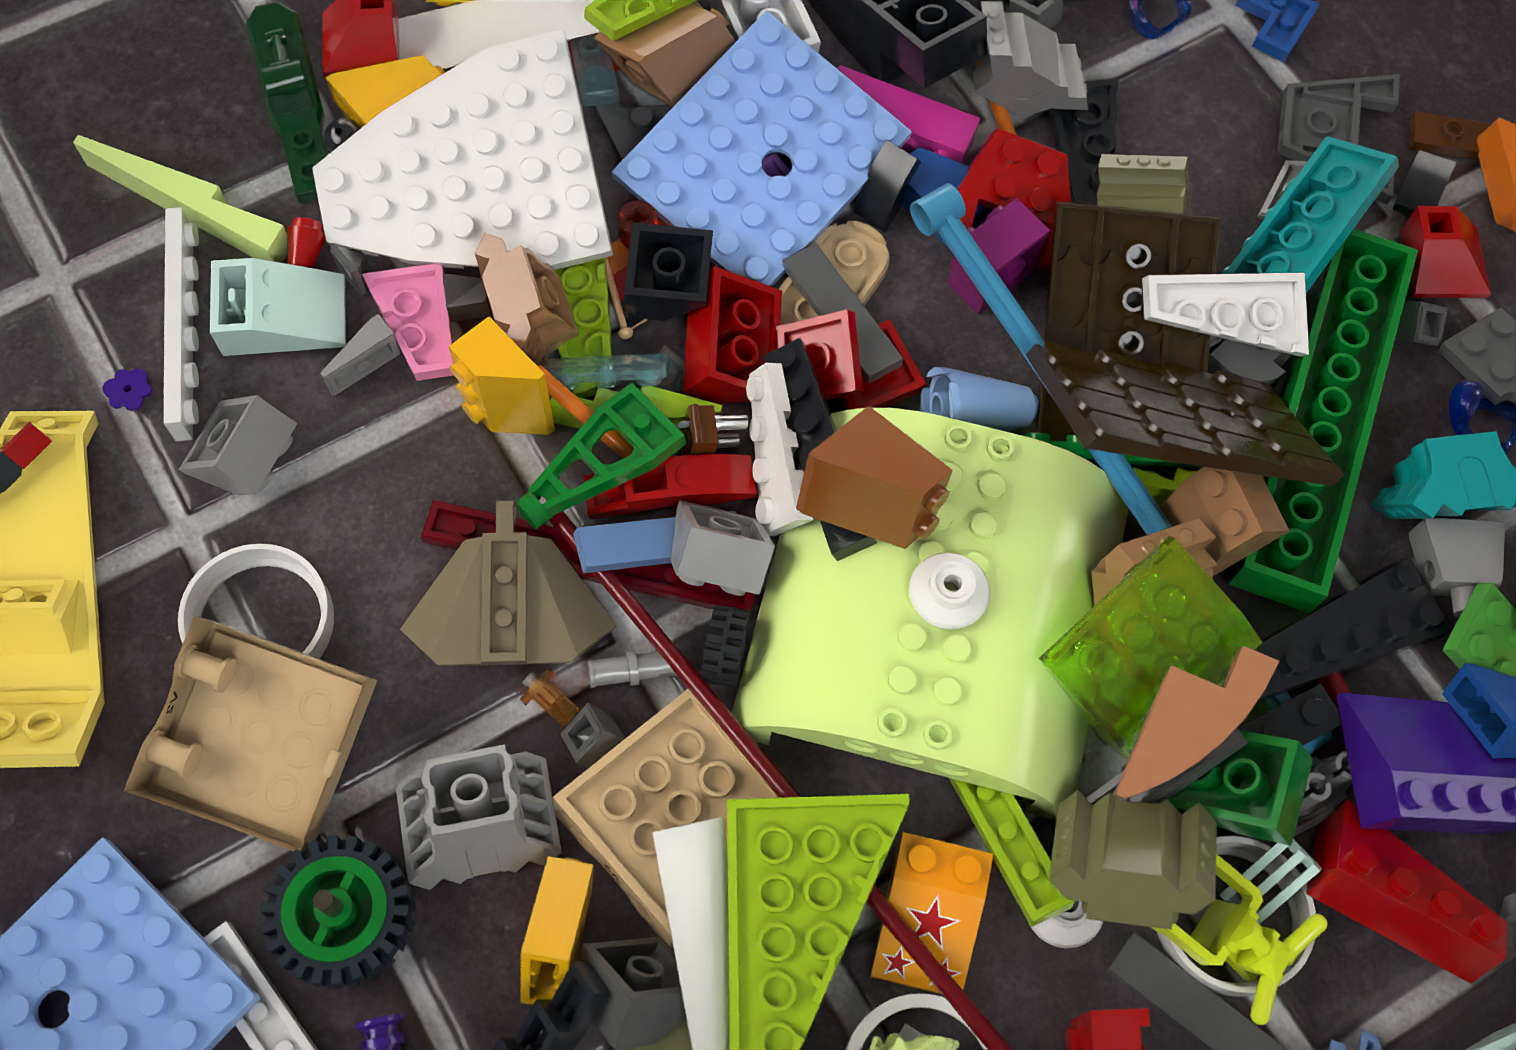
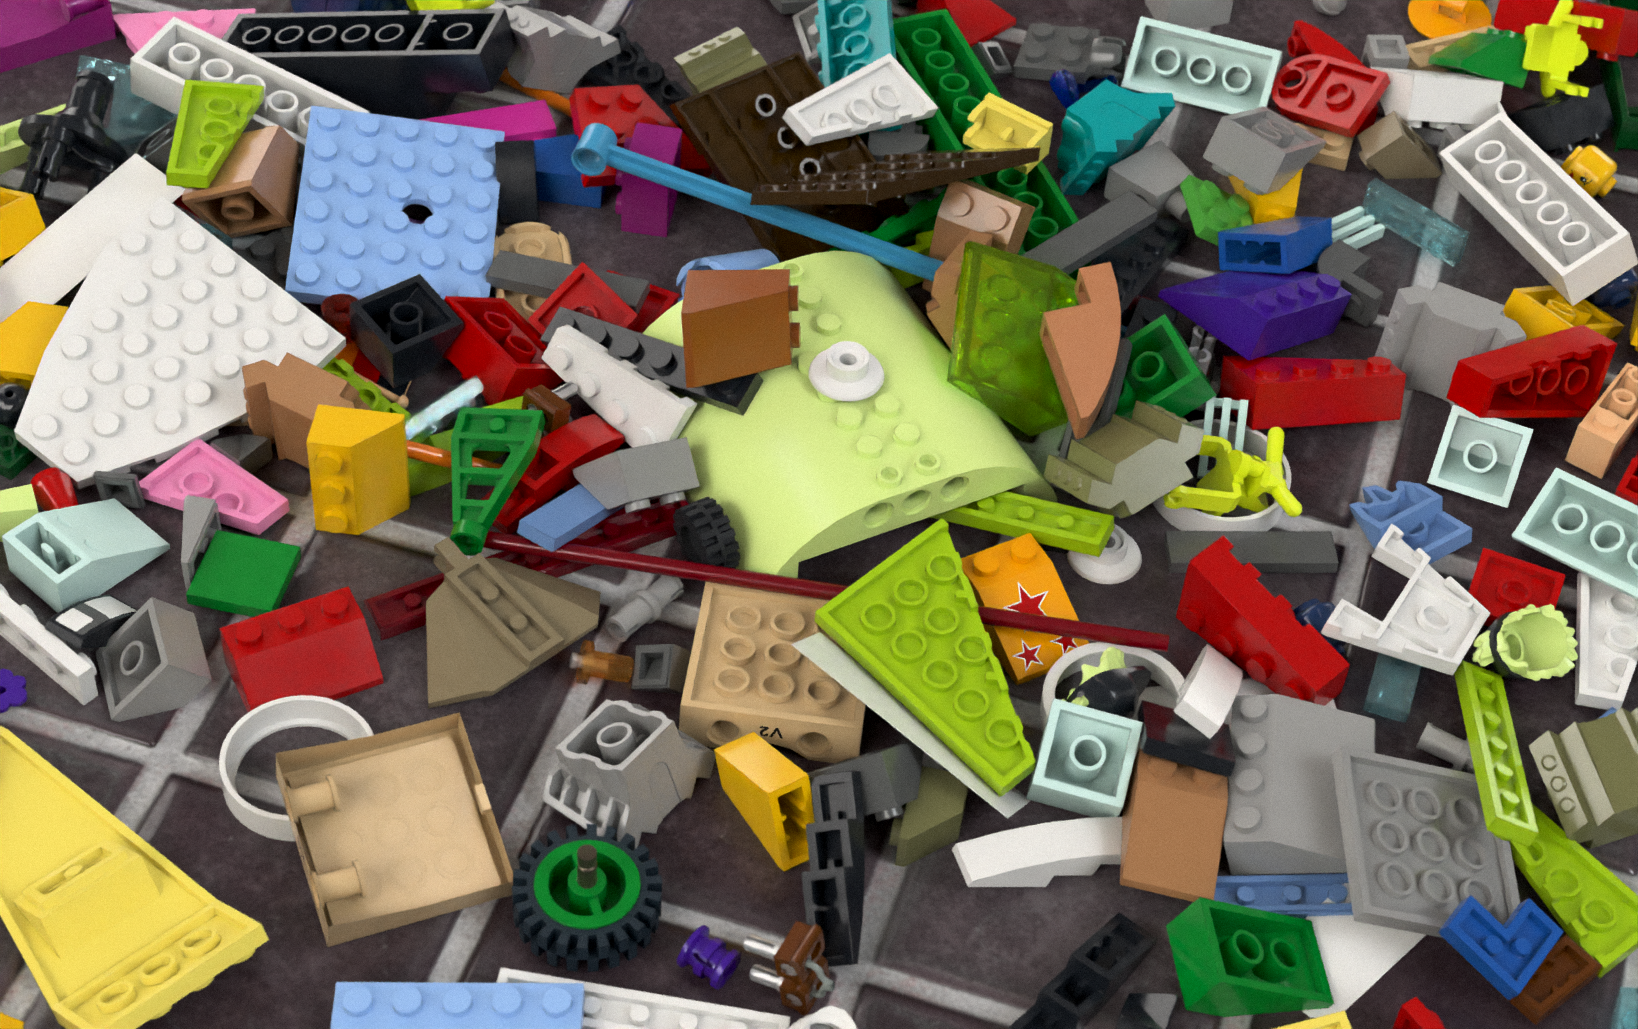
camera: 40 degrees left, 20 degrees down
none -> slope [45,595,138,648]
none -> green tile [186,530,301,617]
none -> red slope [220,586,384,712]
none -> light yellow hinge [962,93,1053,175]
none -> dark grey tile [1019,190,1158,288]

